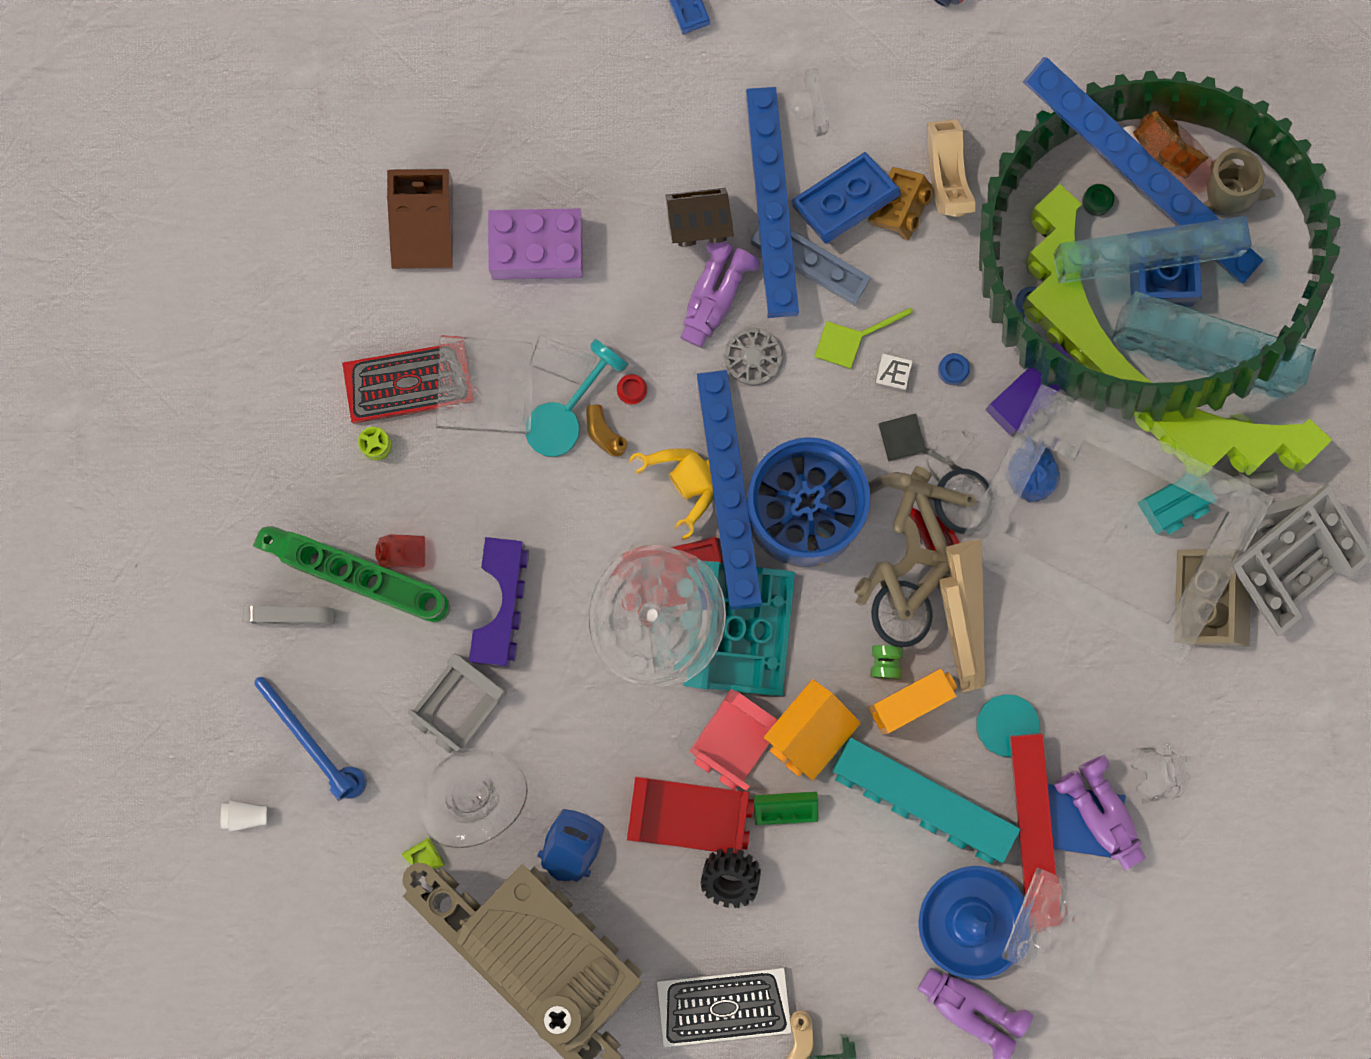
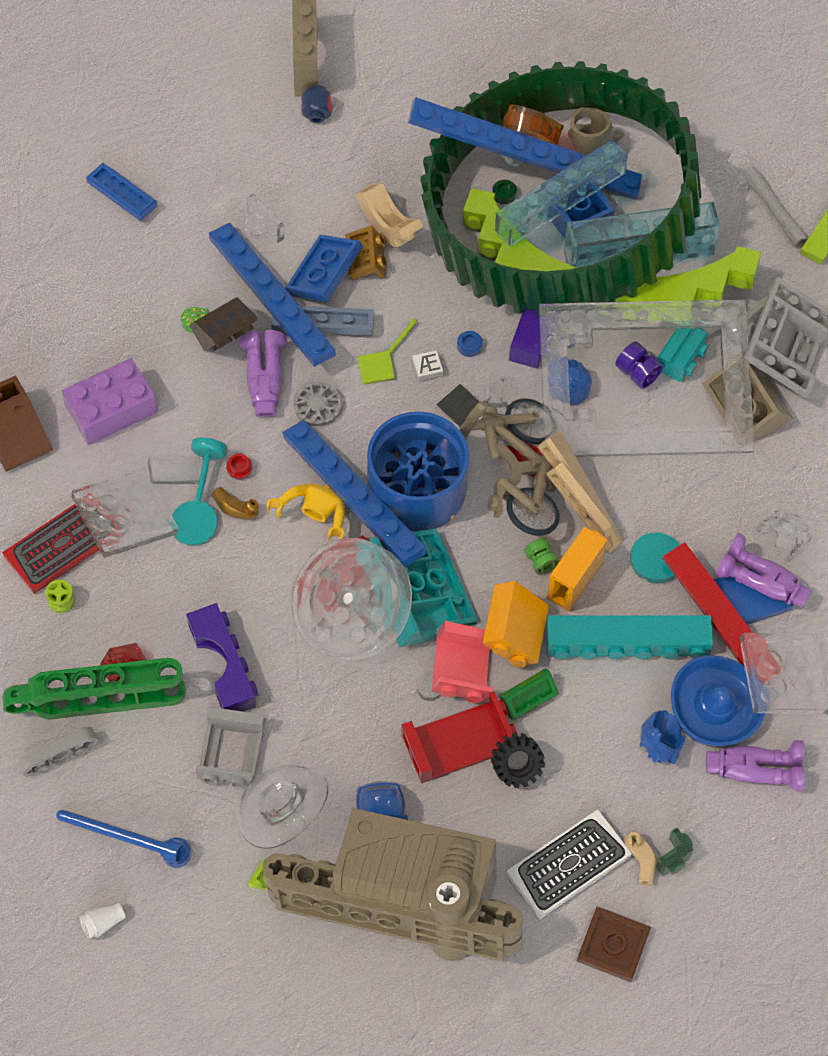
camera: 30 degrees left, 20 degrees down
none -> bright green tile [181,307,209,333]
none -> dark purple wheel [615,341,664,389]
none -> blue hair [639,710,686,764]

